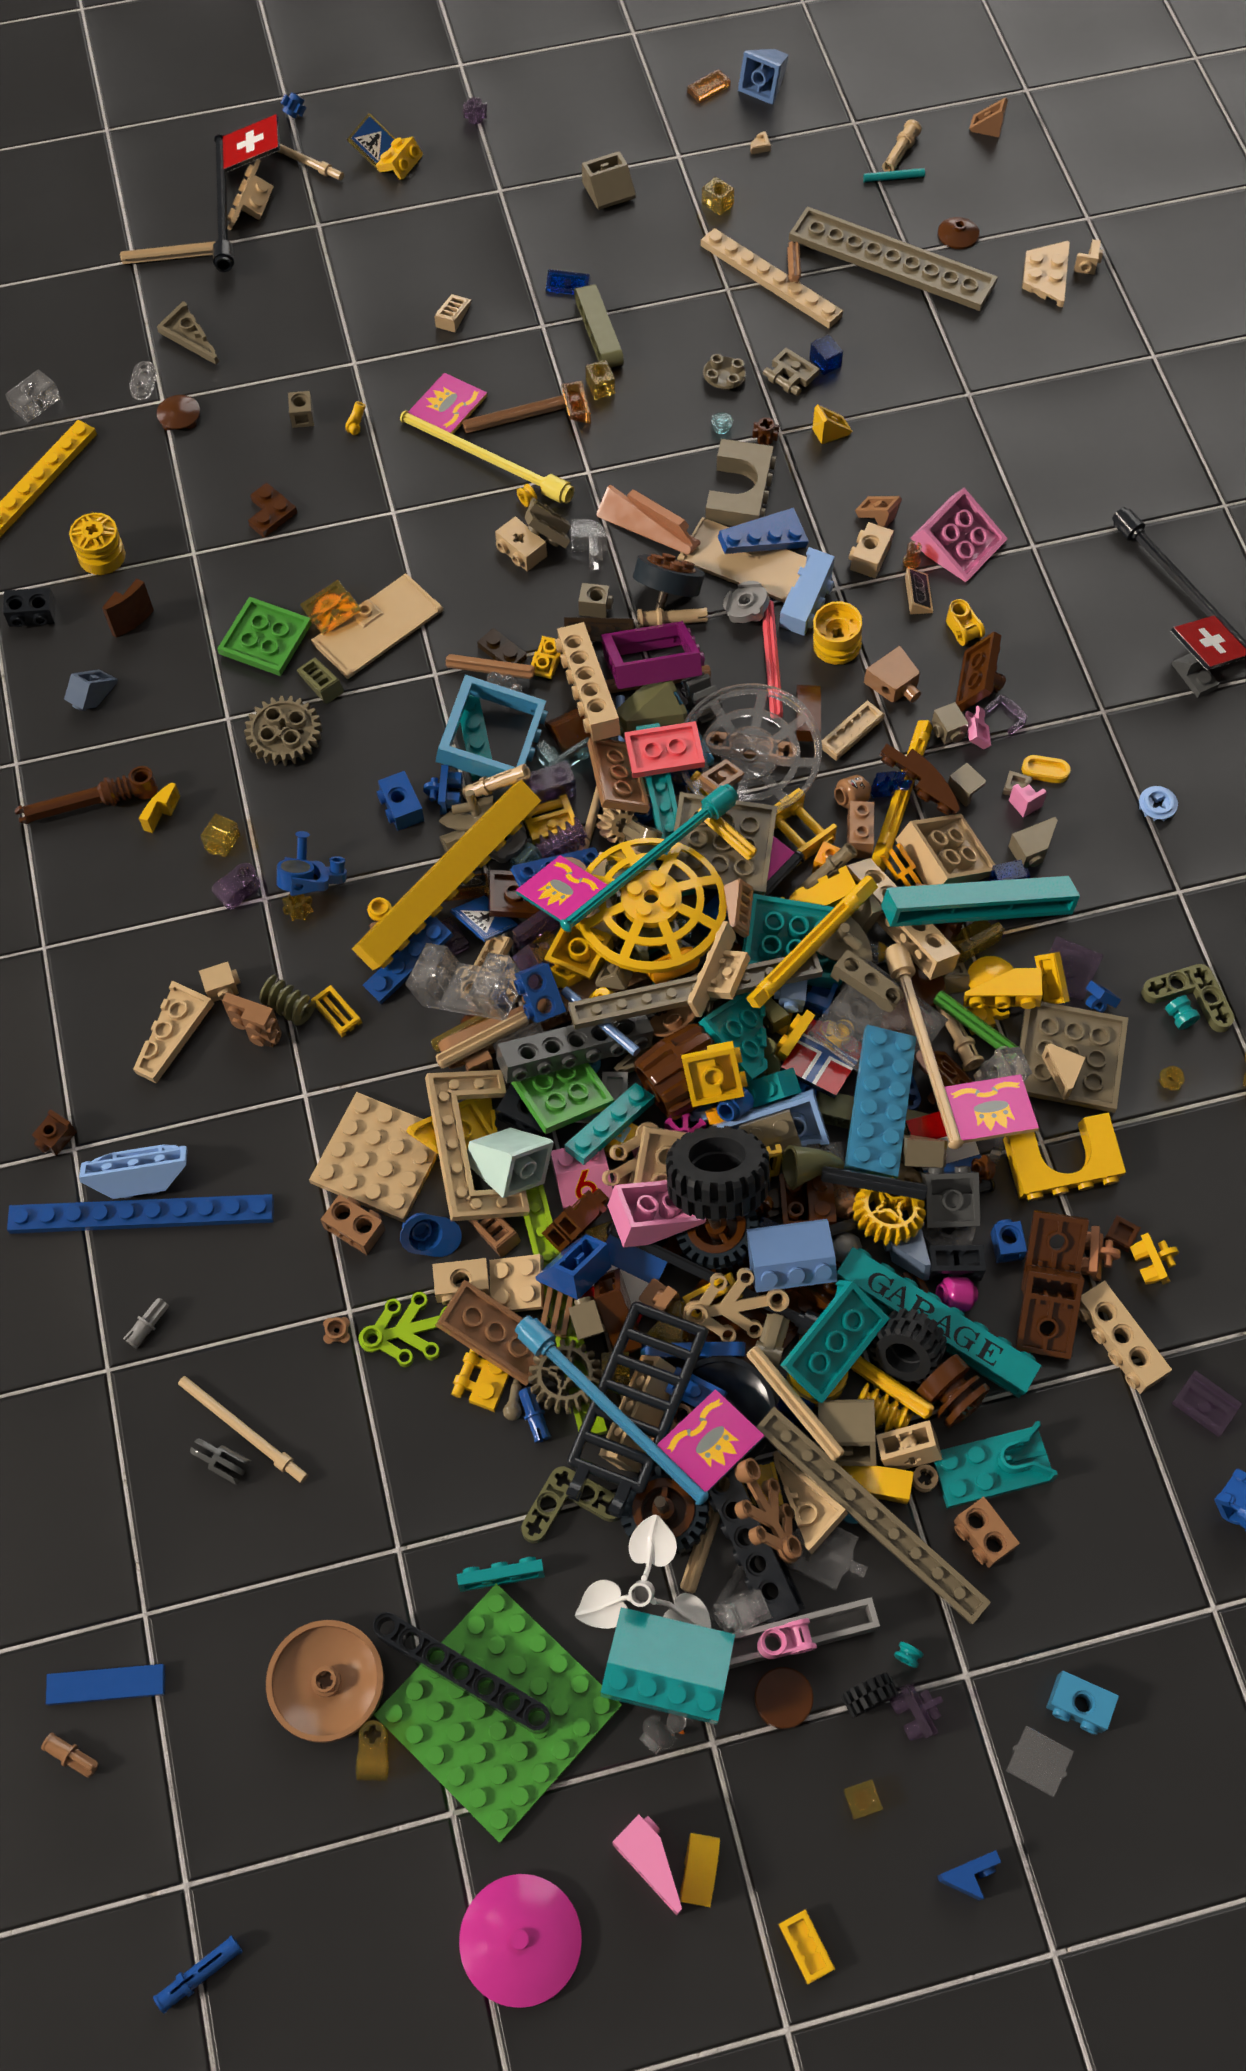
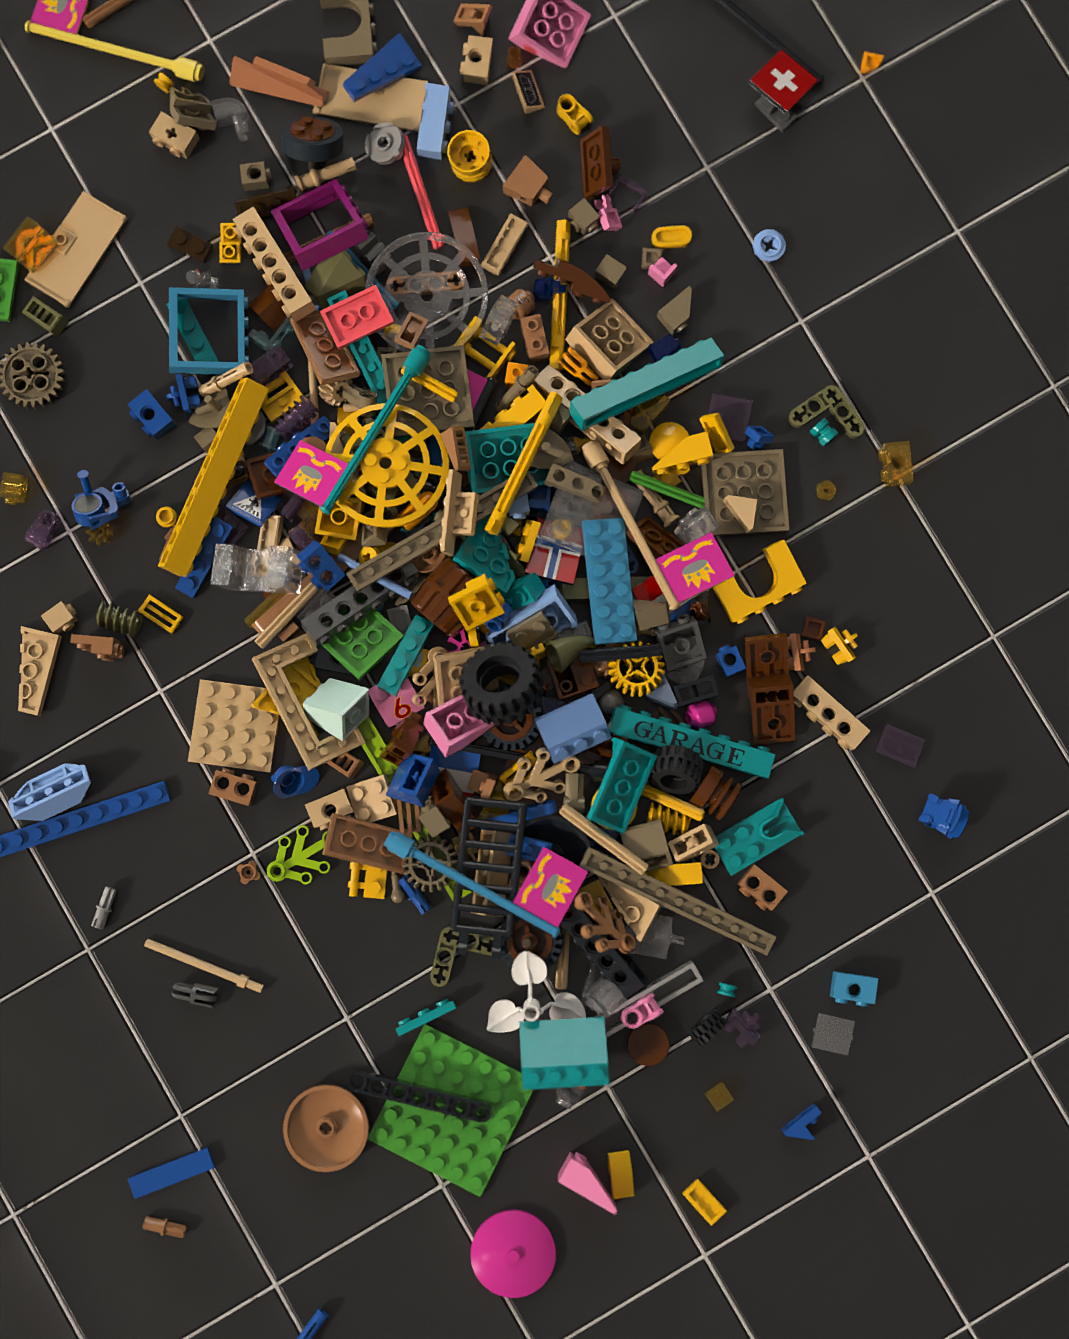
camera: 20 degrees left, 20 degrees up
clear yellow piece [356,1720,388,1781] -> none
medium nougat axle [446,654,535,679] -> none
none -> yellow tile [468,627,480,648]
none -> clear brick [480,294,519,346]

